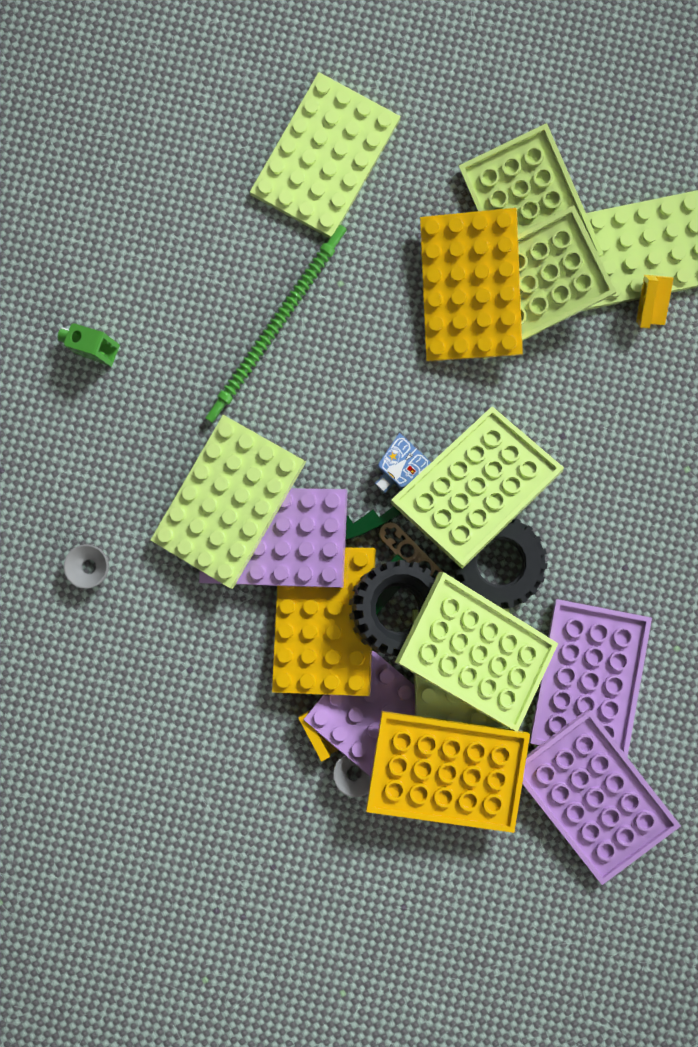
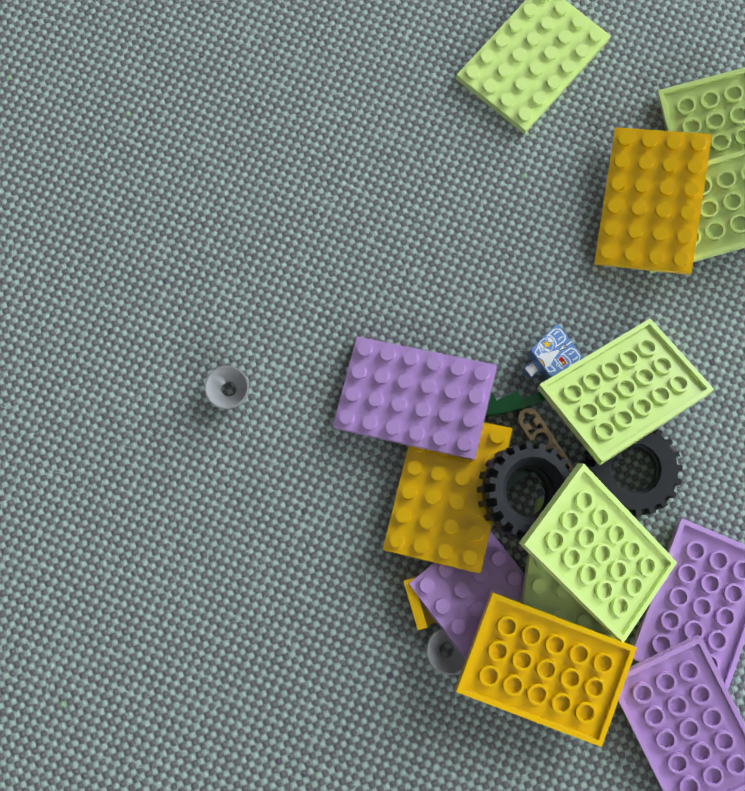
camera: 10 degrees right, 5 degrees down
bright green torso [57,323,120,367] -> none
yellowish green plate [151,415,306,589] -> none
bright green hose [205,225,347,423] -> none

